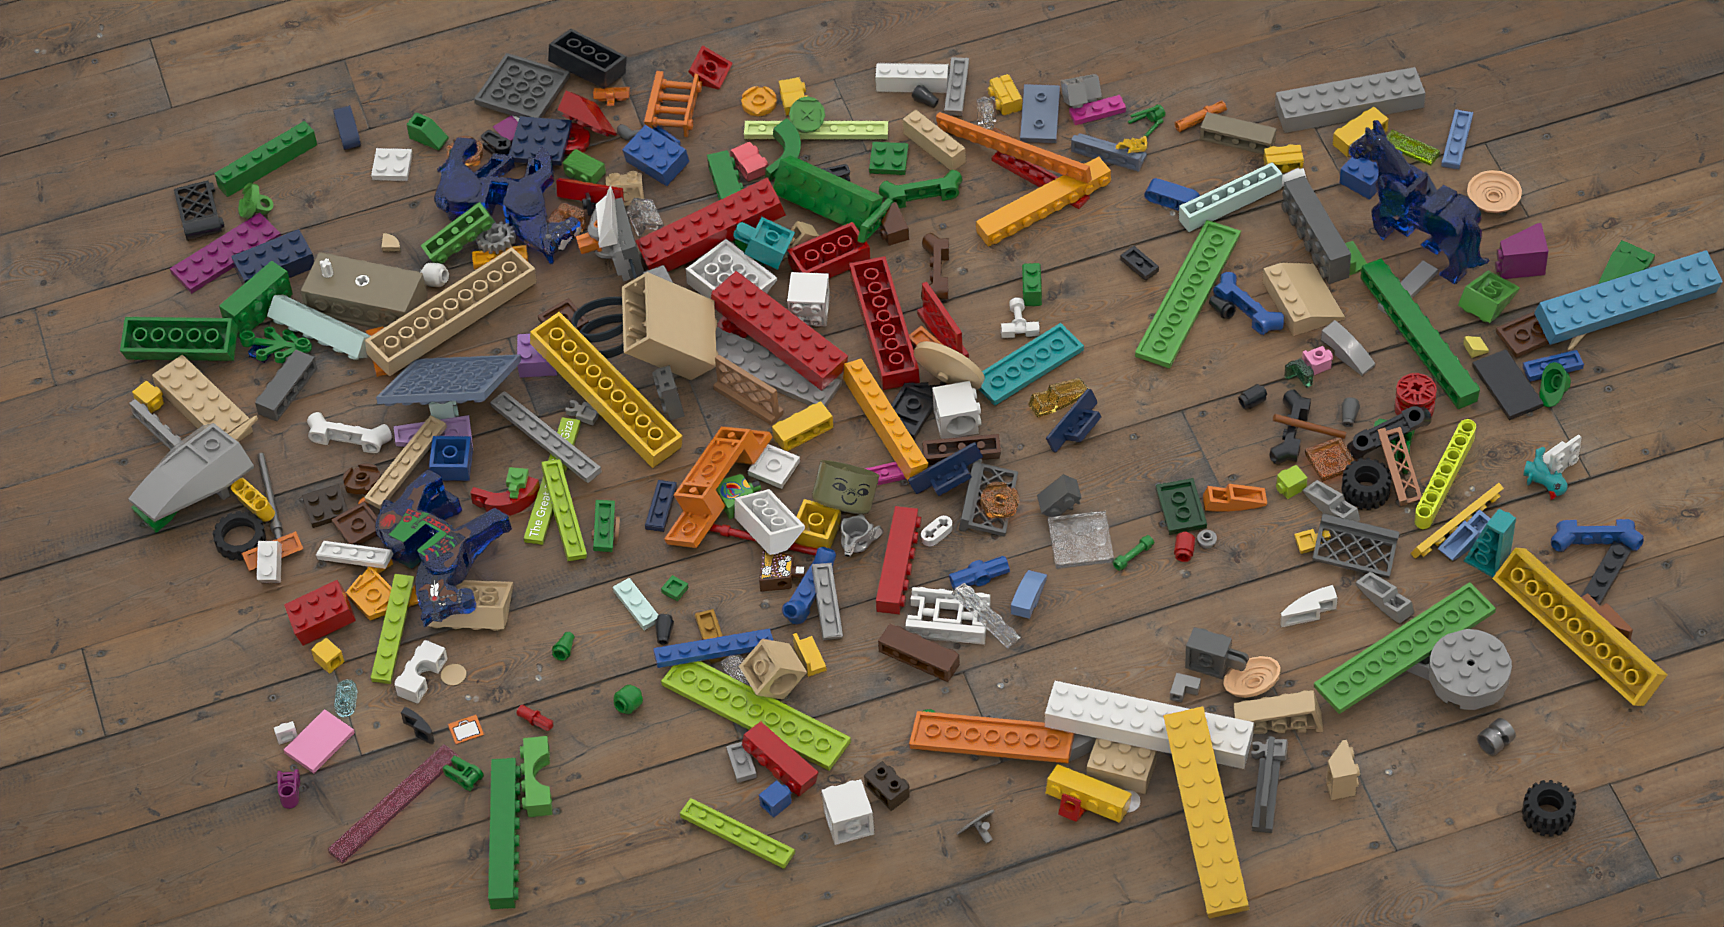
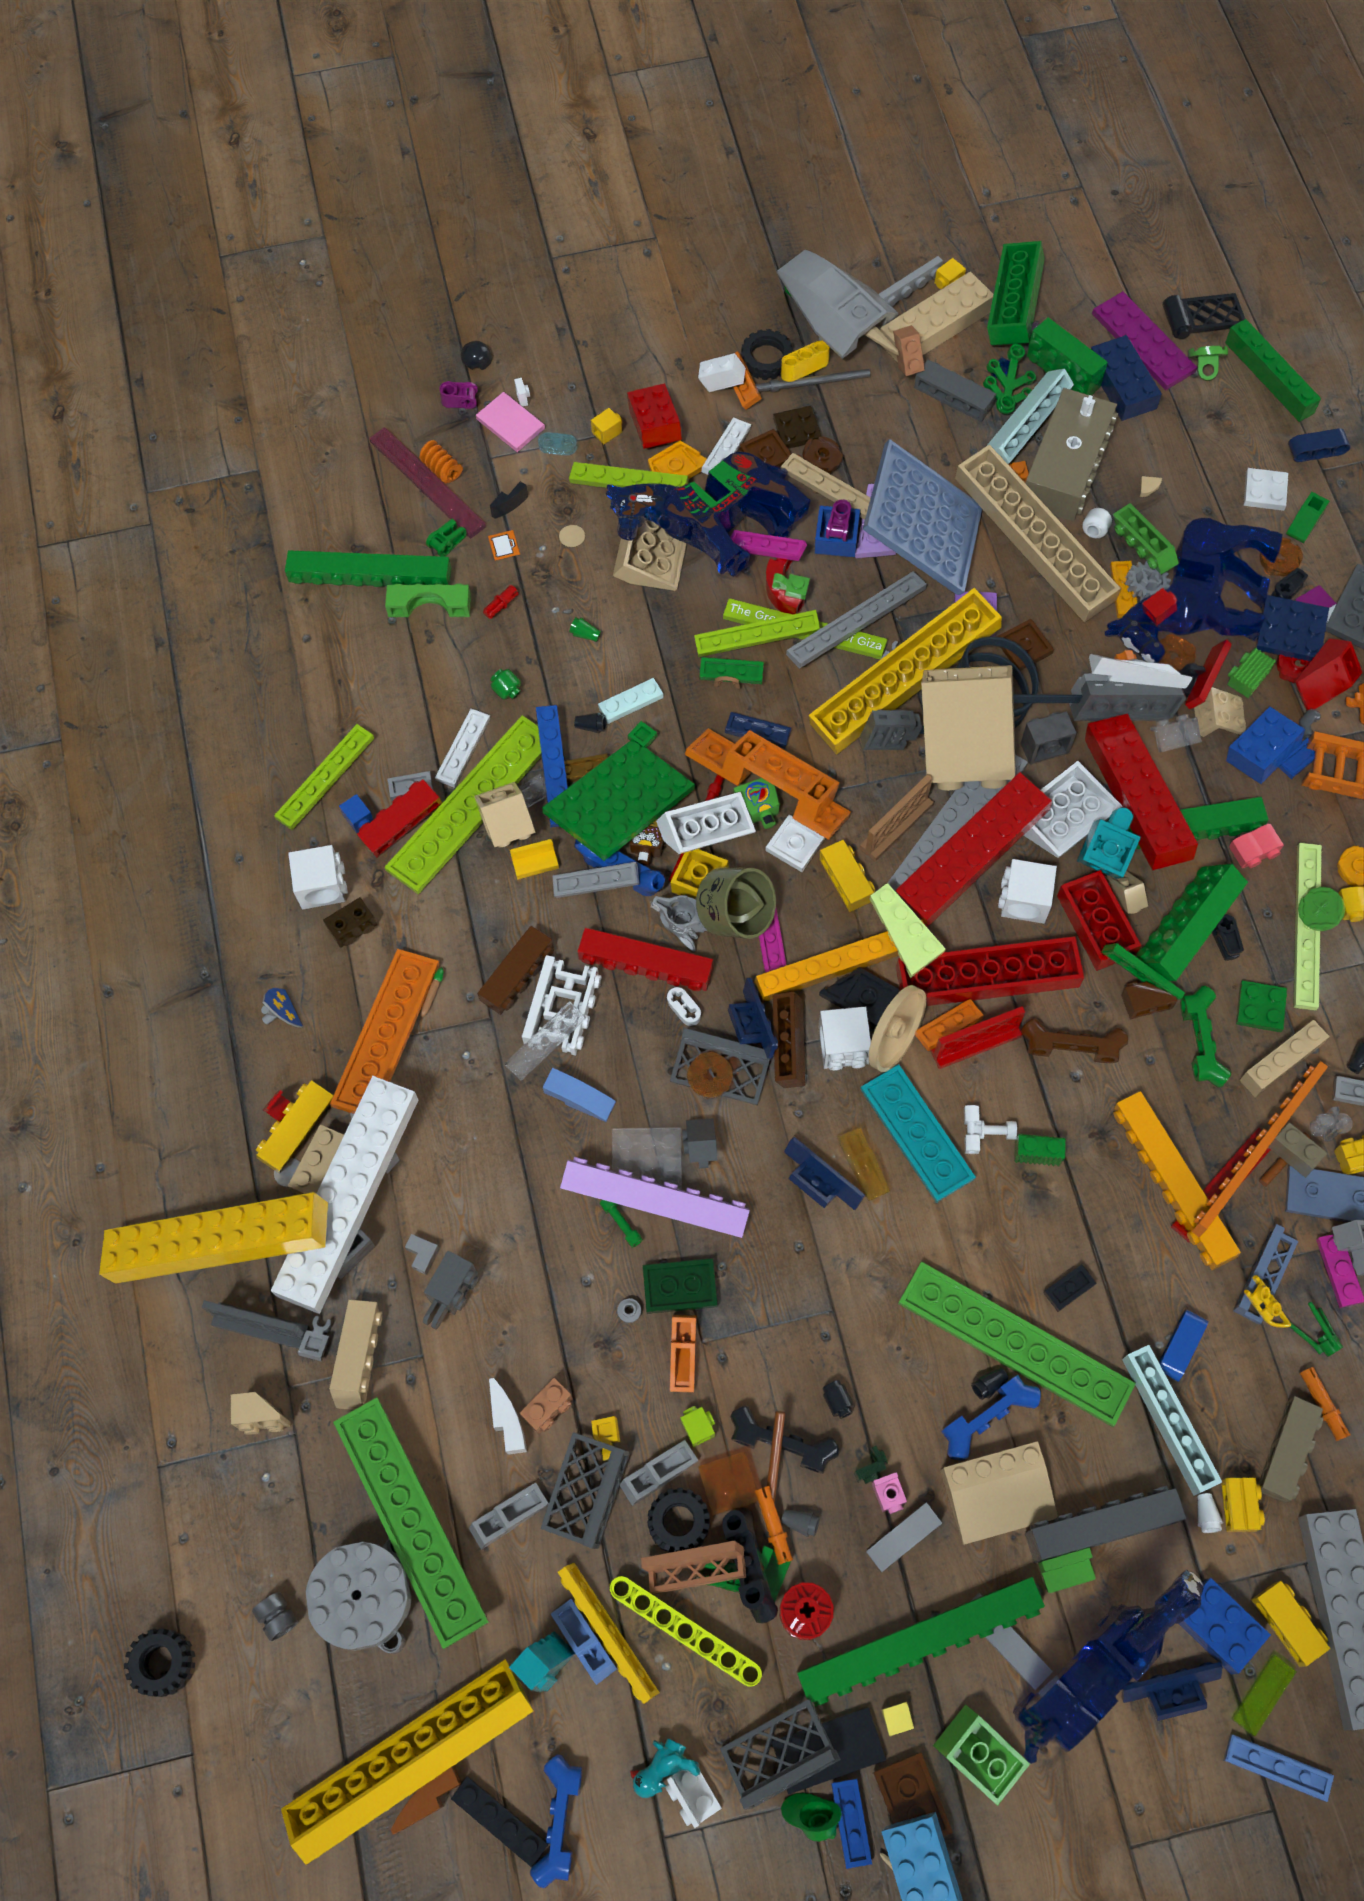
camera: 95 degrees right, 15 degrees up
white plate [307,412,392,454] -> none
white arch [395,640,448,704] -> none
green arch [765,118,801,182] -> none
blue piece [949,556,1010,591] -> none
red brick [1174,532,1195,562] -> none
light nougat hat [1223,656,1281,698] -> none
light nougat hat [1467,170,1522,214] -> none
magenta slope [1495,223,1549,279] -> none
none -> orange piece [419,440,463,483]
none -> white tile [435,709,490,788]
none -> black hair [461,341,492,370]
none -> nougat brick [520,1378,573,1434]
none -> green plate [542,740,695,861]
none -> lavender brick [560,1157,749,1238]
none -> dark grey fence [720,1699,841,1810]
none -> dark pink tile [726,530,807,561]
none -> orange pin [755,1486,793,1565]
none -> magenta piece [826,499,851,541]
none -> yellowish green wing [870,883,946,978]
none -> nougat brick [893,325,925,376]
none -> red brick [1142,588,1177,626]
none -> dark tan brick [1268,1122,1327,1178]

